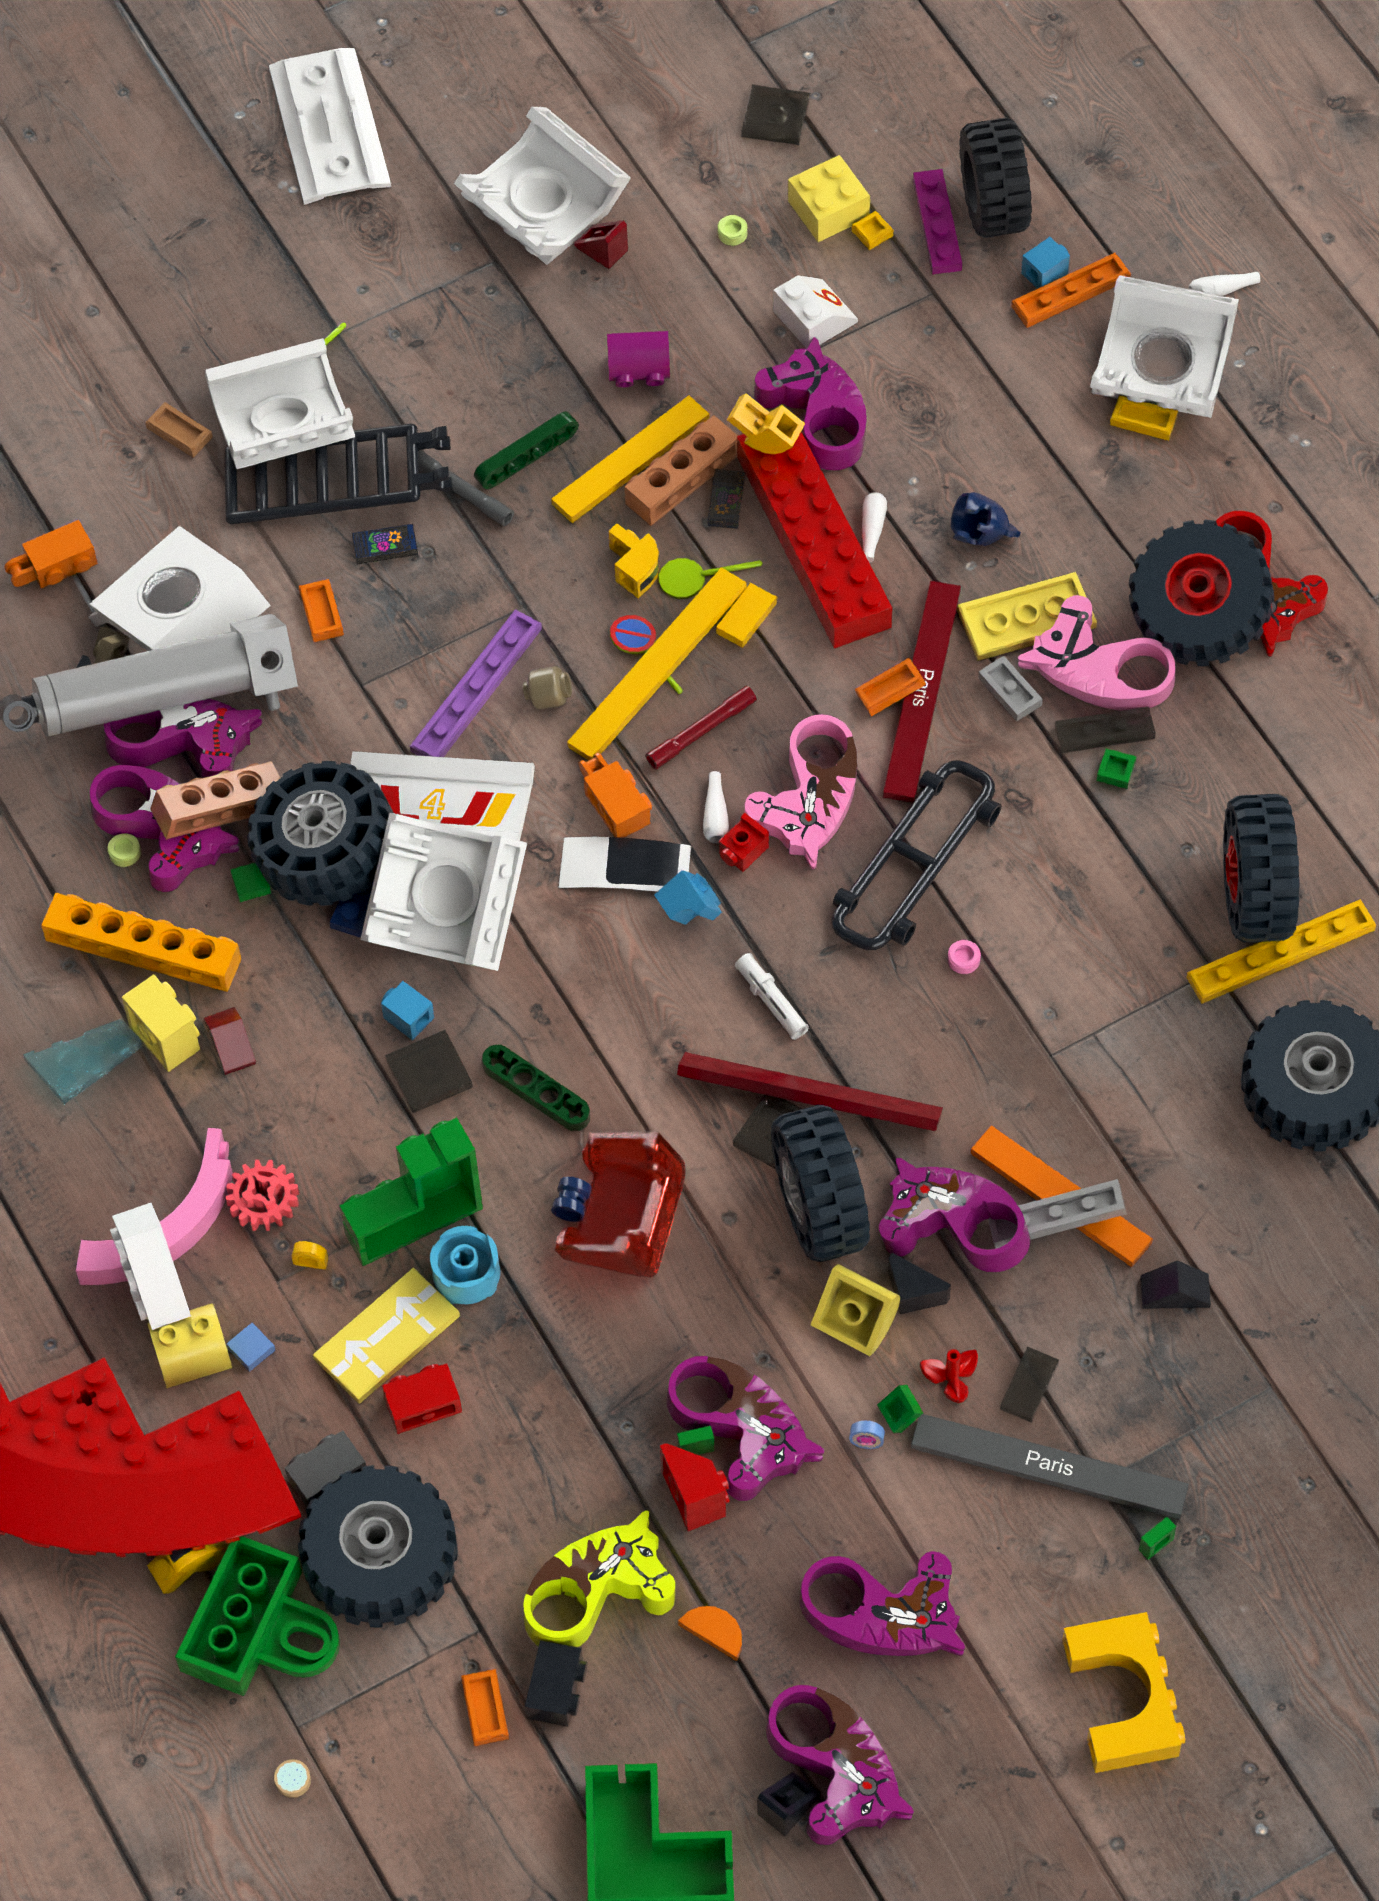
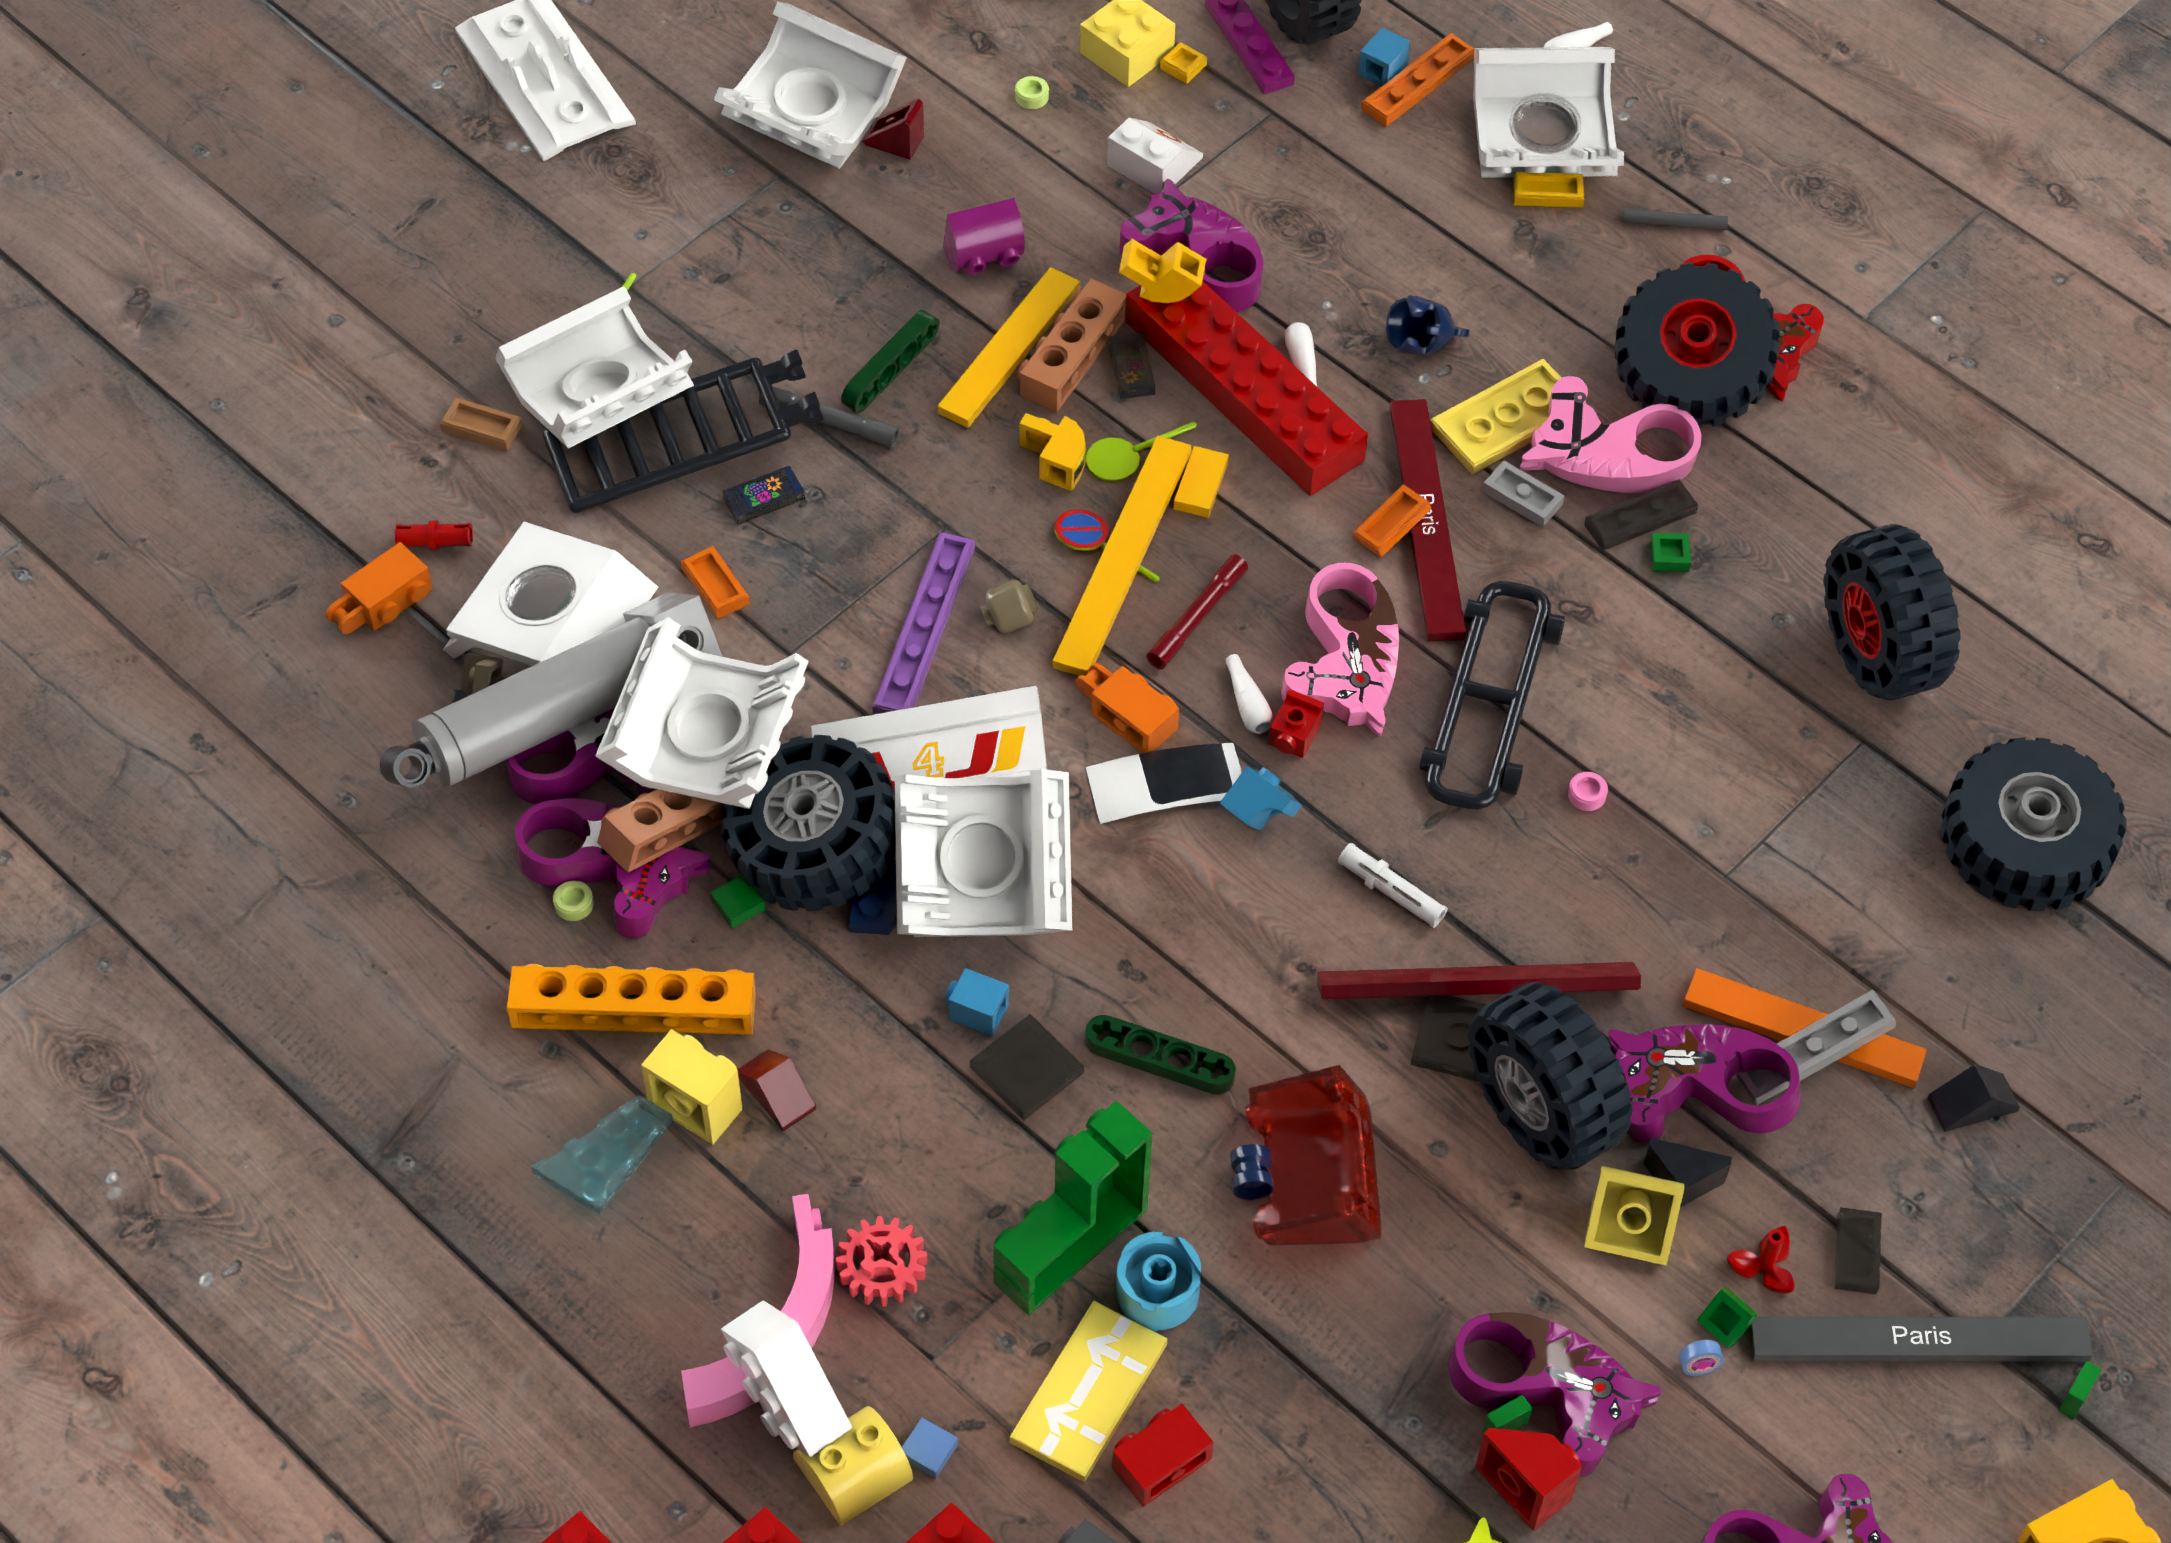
camera: 20 degrees left, 5 degrees down
yellow tile [291,1241,328,1270] -> none
yellow tile [1186,899,1376,1004] -> none
none -> red pin [395,520,473,550]
none -> white panel [595,617,808,809]
none -> dark grey bar [1622,209,1728,230]

